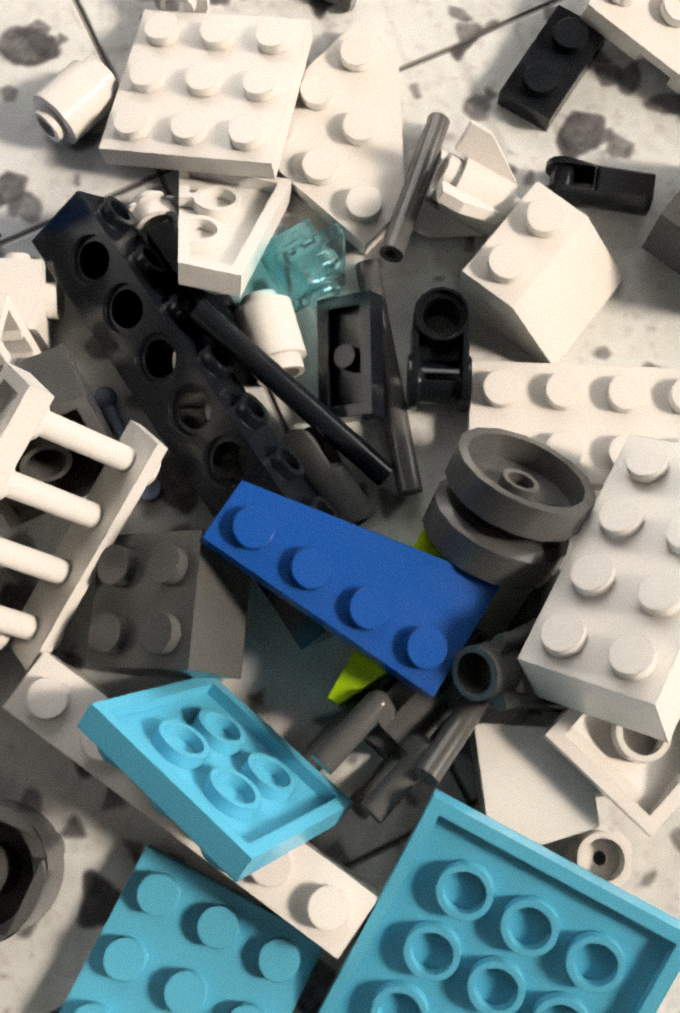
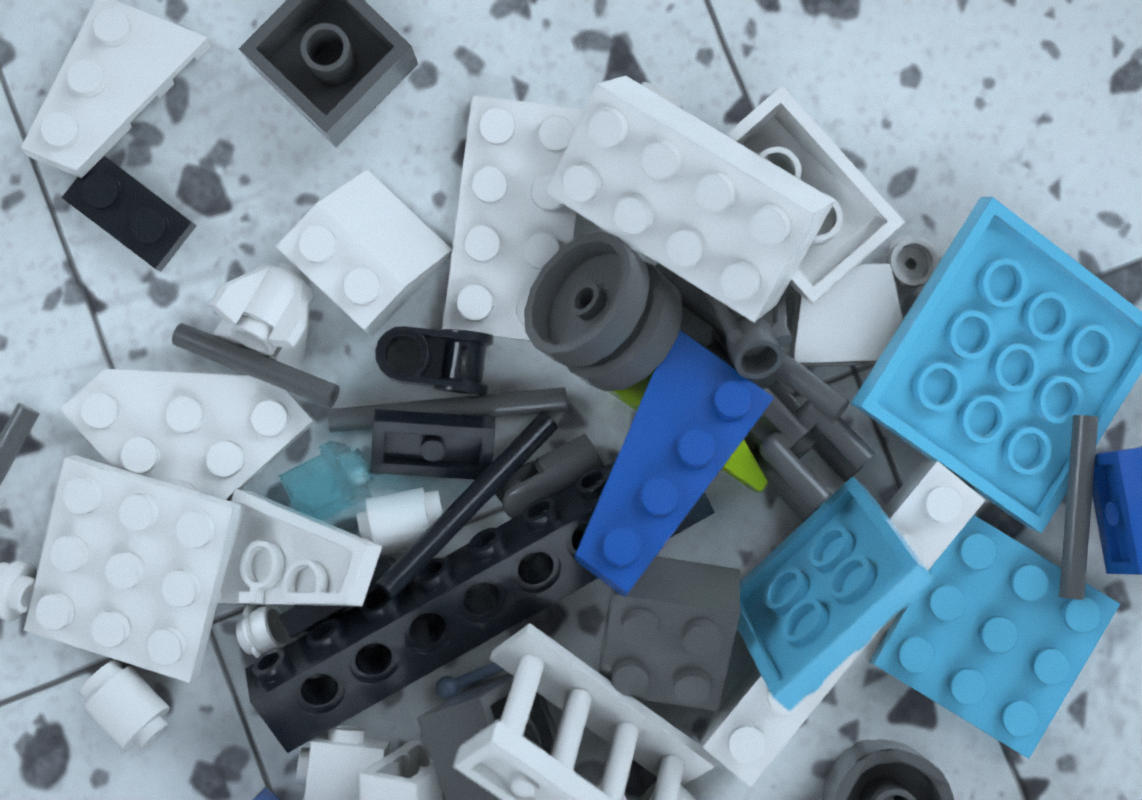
camera: 90 degrees left, 10 degrees up
black bar [545,156,656,216] -> none

